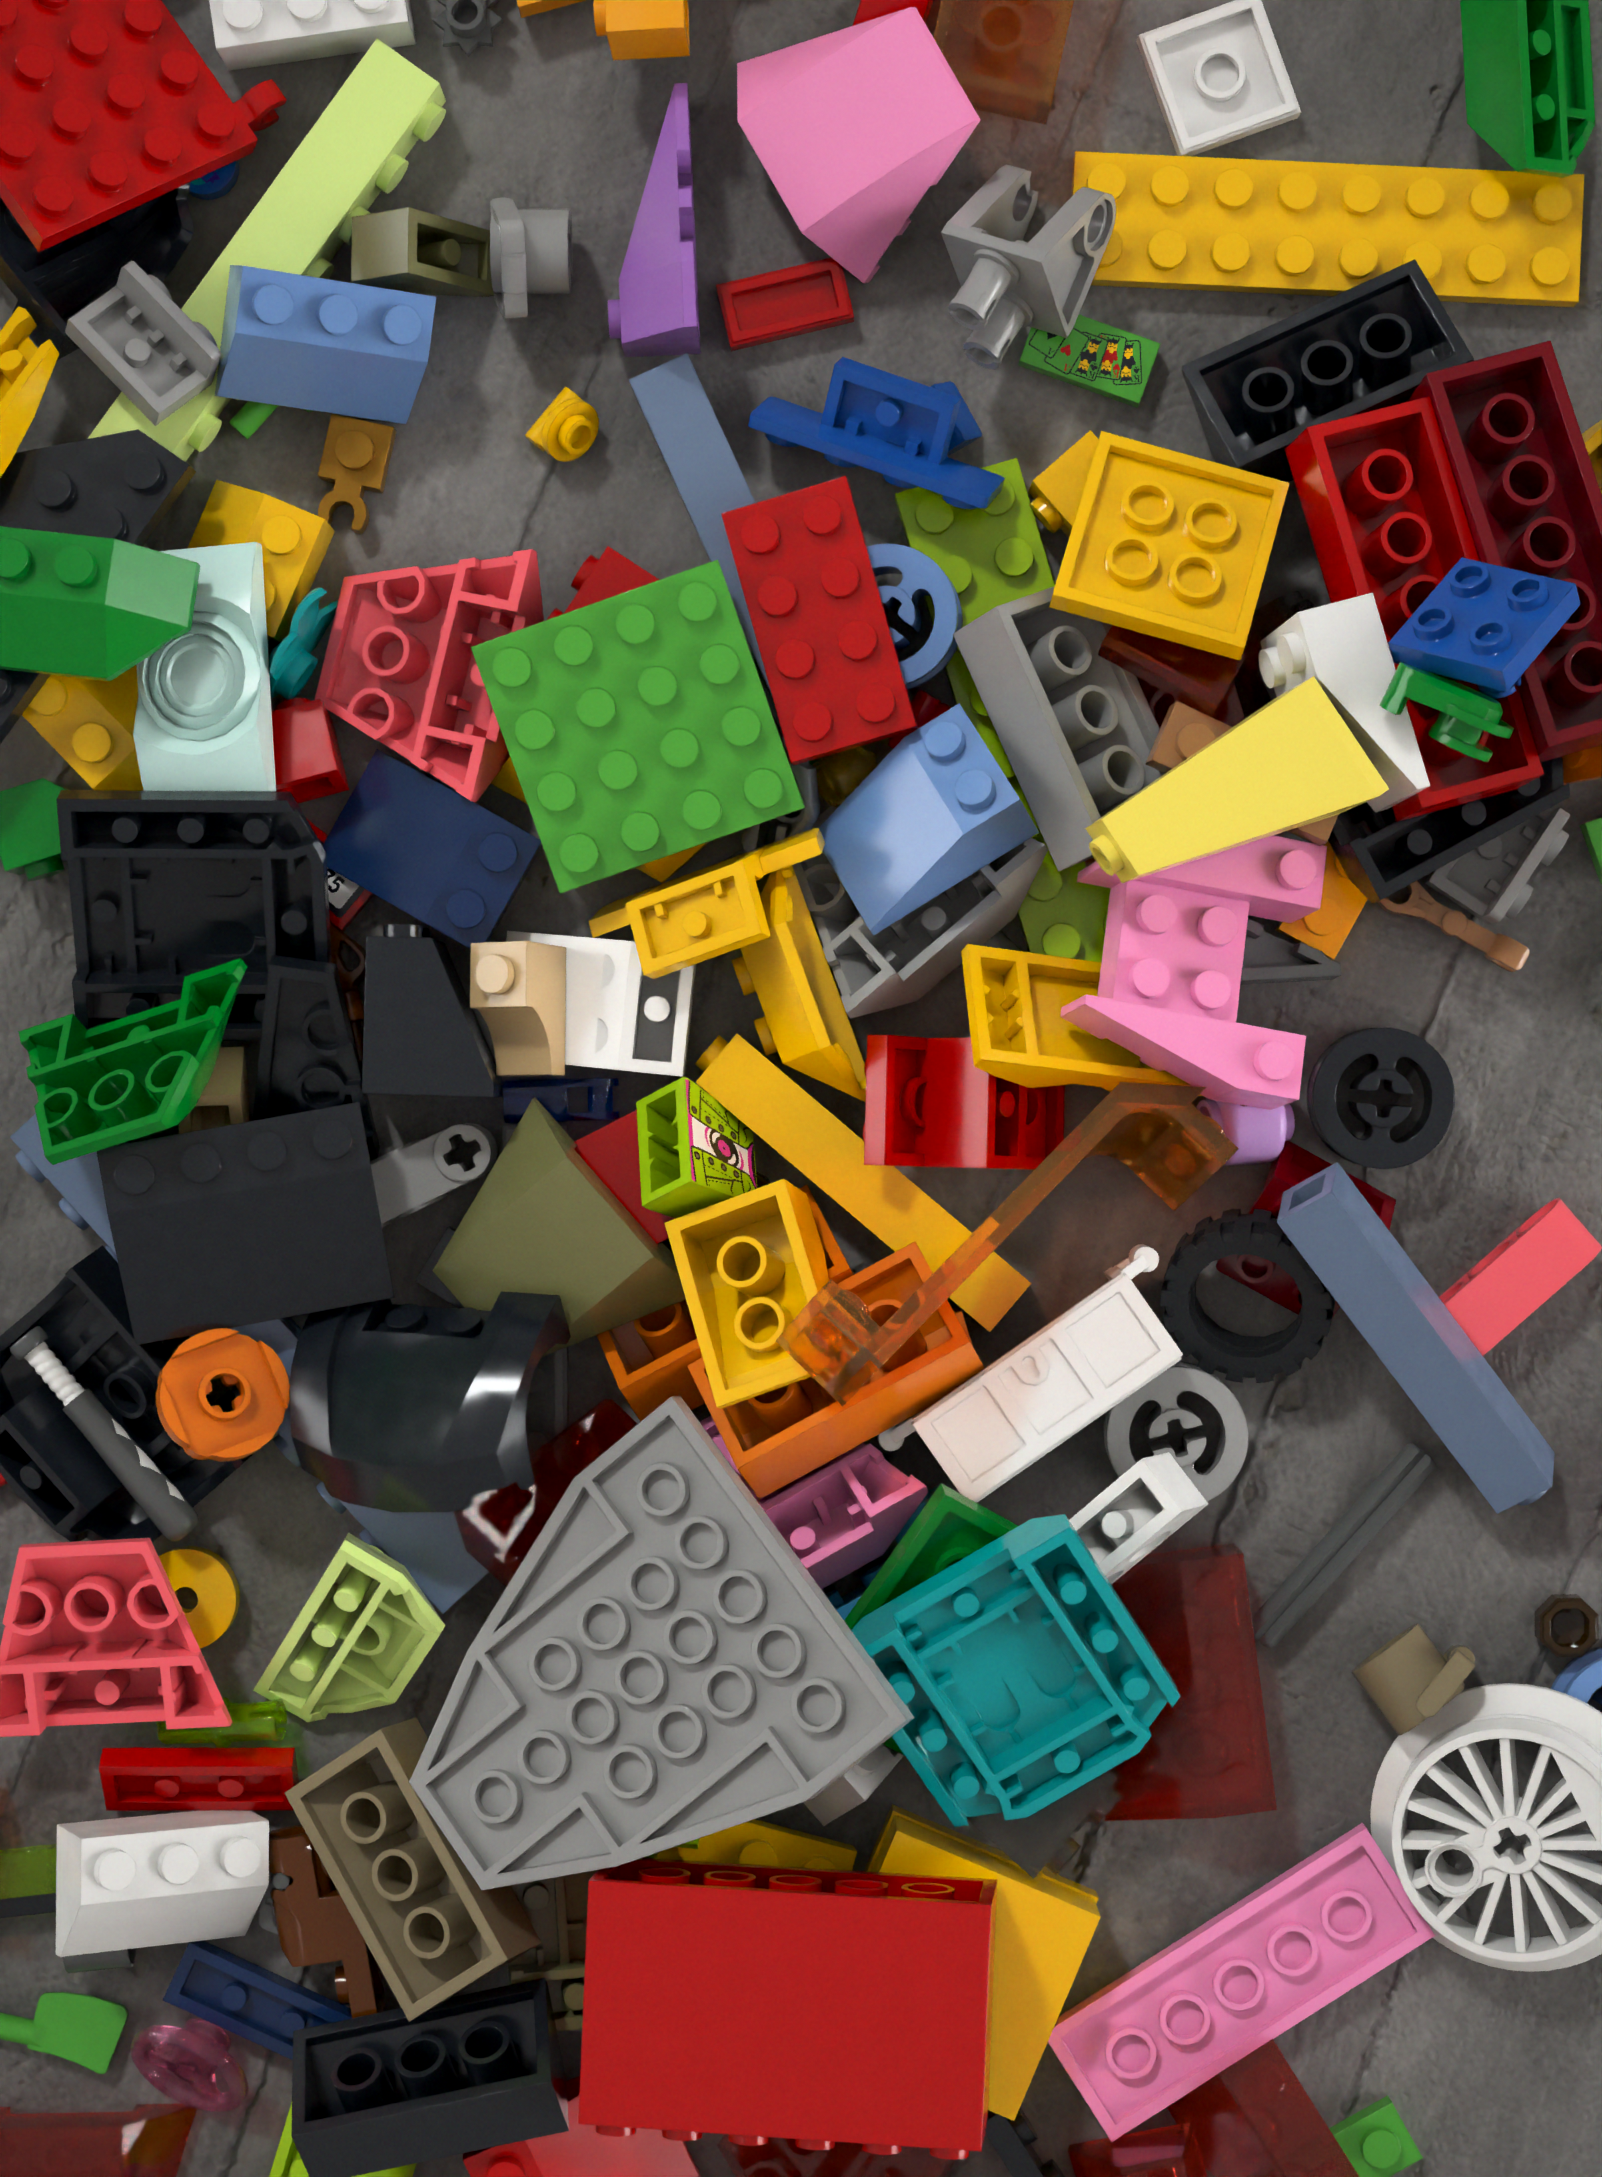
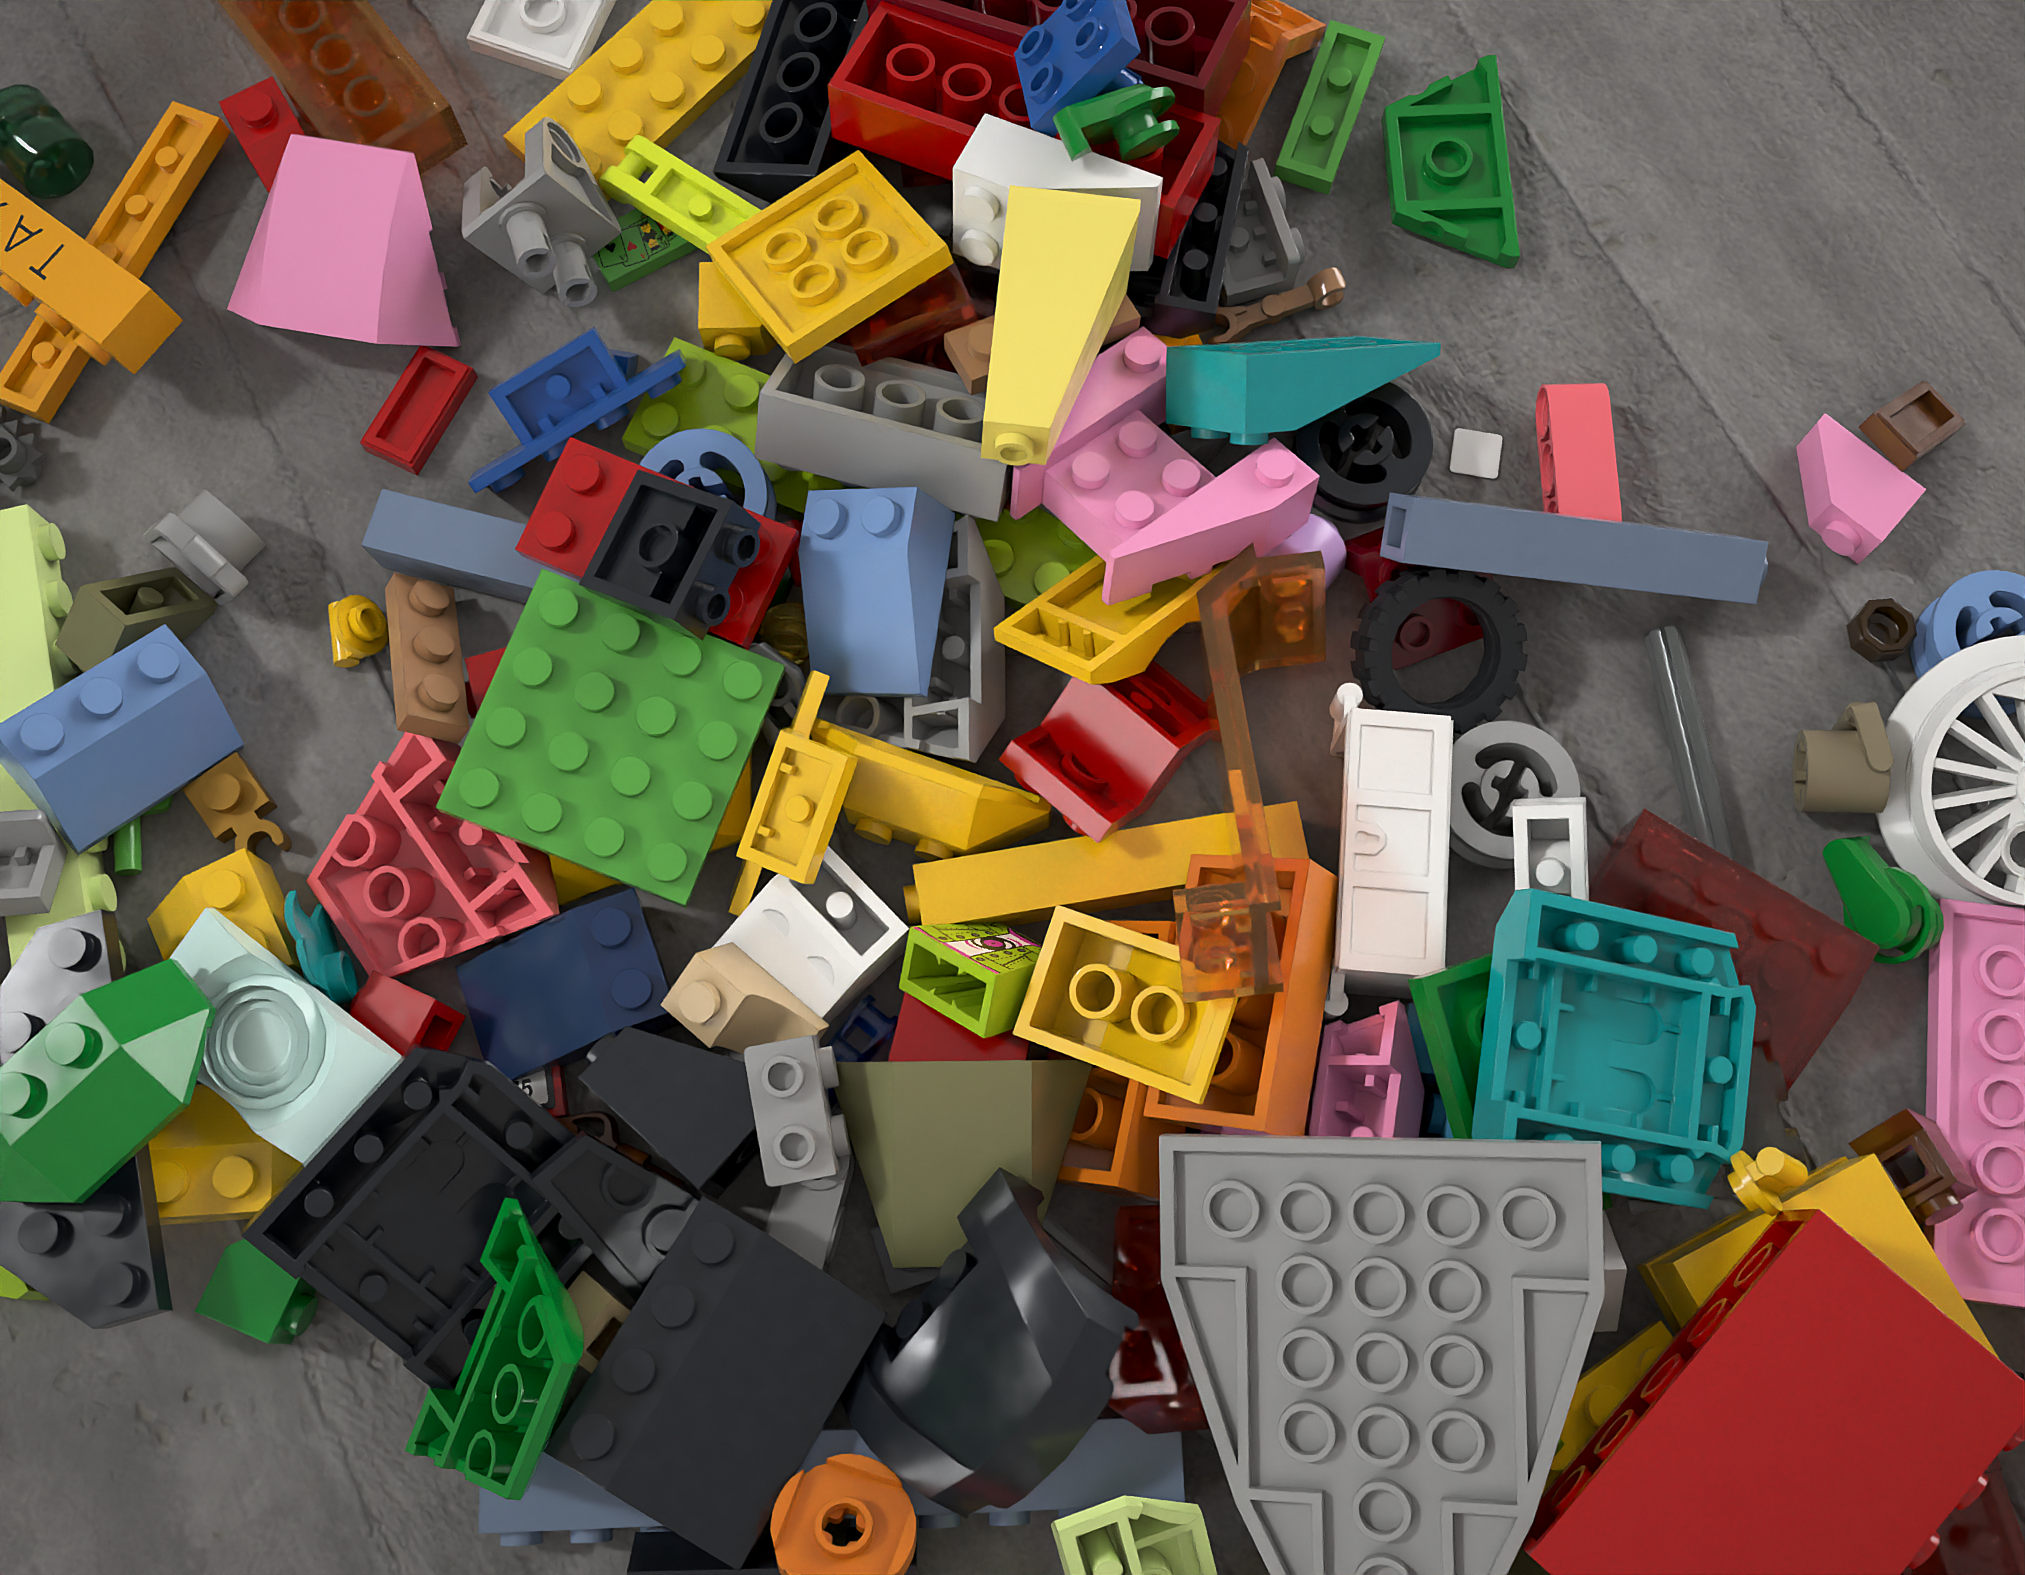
camera: 50 degrees left, 15 degrees down
medium lavender wedge [608,83,701,357] -> none
none -> medium nougat plate [385,572,470,744]
none -> black plate [579,470,761,641]
none -> neon yellow plate [599,135,762,254]
none -> light grey bracket [744,1035,851,1187]
none -> teal slope [1166,336,1441,445]
none -> white sticker [1450,428,1502,479]
none -> yellow plate [1727,1147,1808,1217]
none -> green piece [1822,836,1944,964]
none -> reddish brown window [1848,1108,1978,1225]

